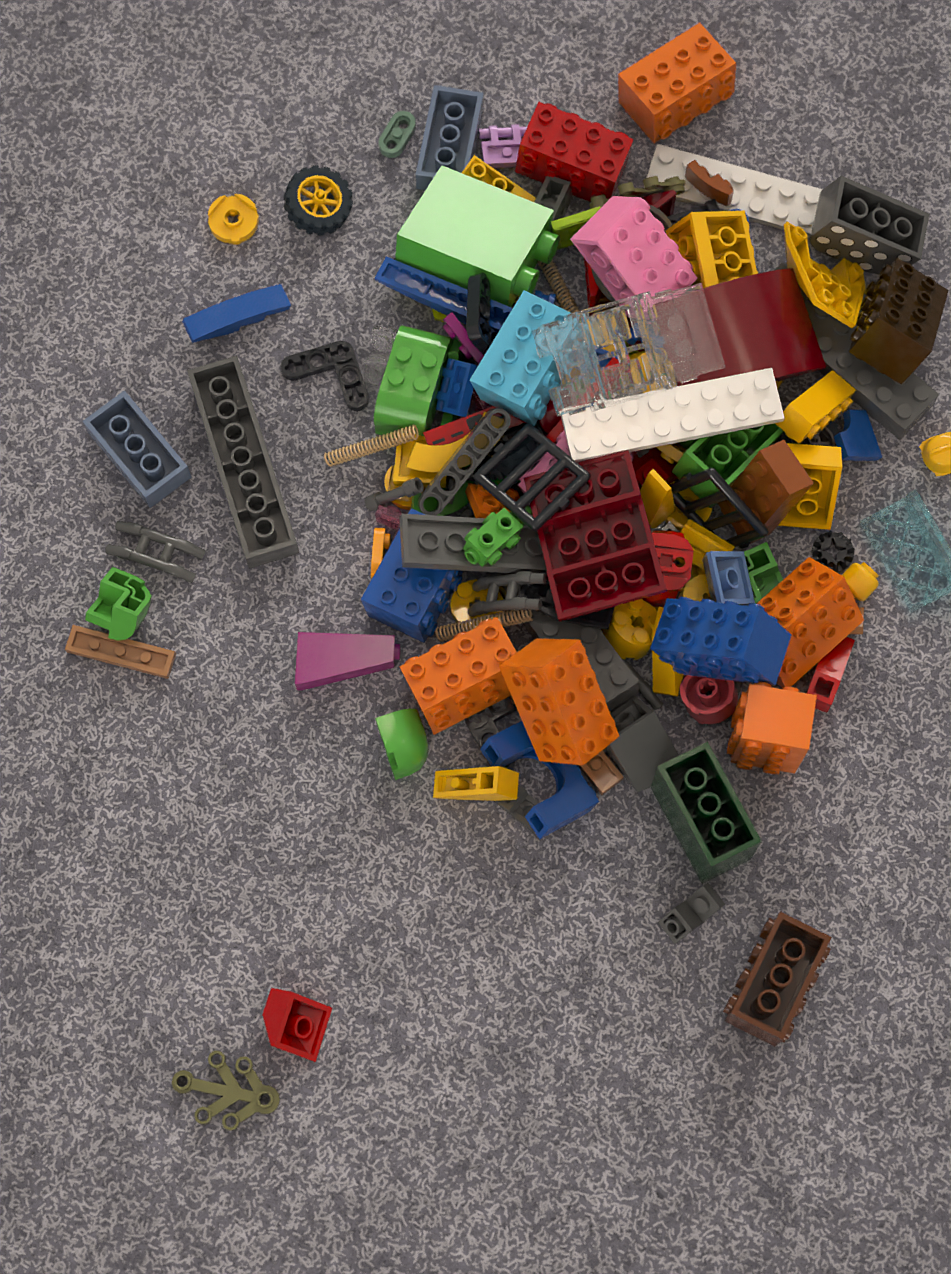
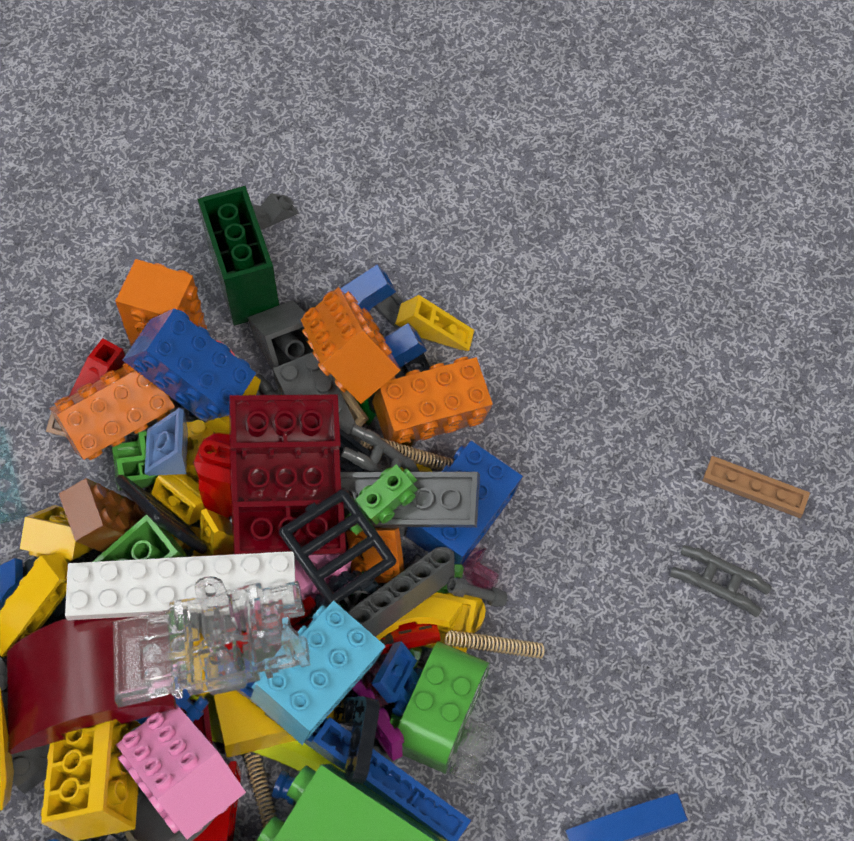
camera: 175 degrees left, 10 degrees down
sand blue brick [83,390,192,508] -> none
bright green brick [85,567,152,640] -> none
olive plant [172,1051,280,1131] -> none
dark grey brick [187,355,300,569] -> none
red slope [262,988,332,1062] -> none
black beam [281,341,369,412] -> none
magenta slope [295,632,400,690] -> none
light orange plate [371,527,391,579] -> none
bright green brick [375,708,429,780] -> none
reddish brown brick [723,911,832,1047] -> none
black gear [812,530,855,572] -> none
yellow head [842,562,879,601] -> none

